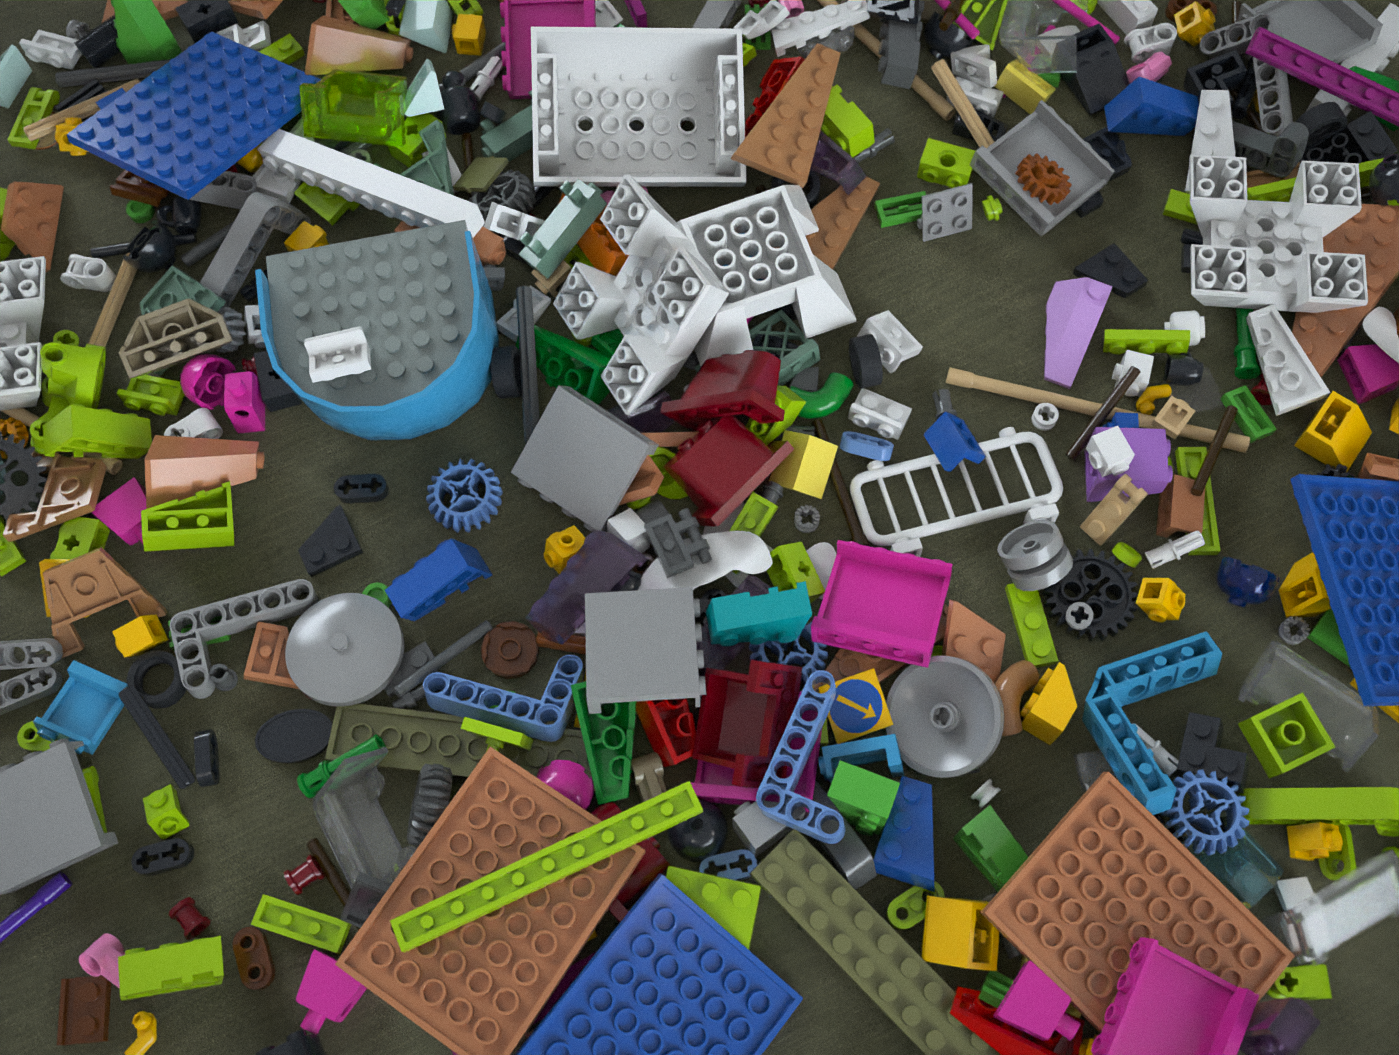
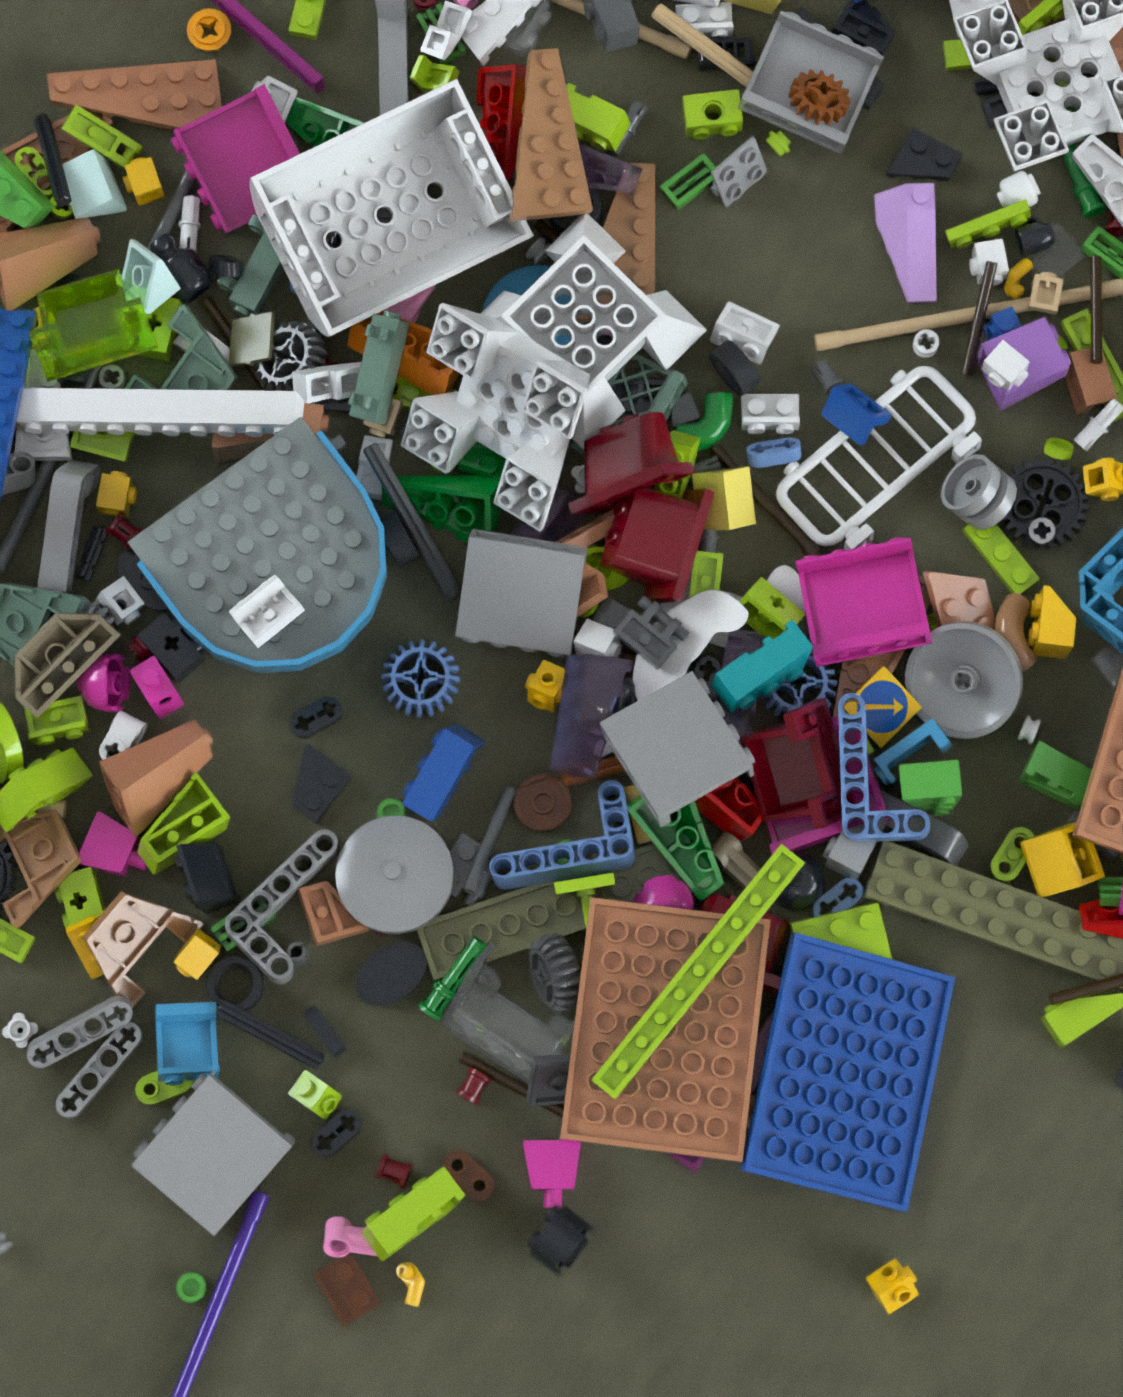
camera: 25 degrees left, 10 degrees up
lime plate [251,894,352,954] -> none
light grey bush [794,505,820,533] -> none
blue wedge [873,776,935,892] -> none
tan plate [1080,474,1148,546] -> none
none -> black slope [174,843,239,914]

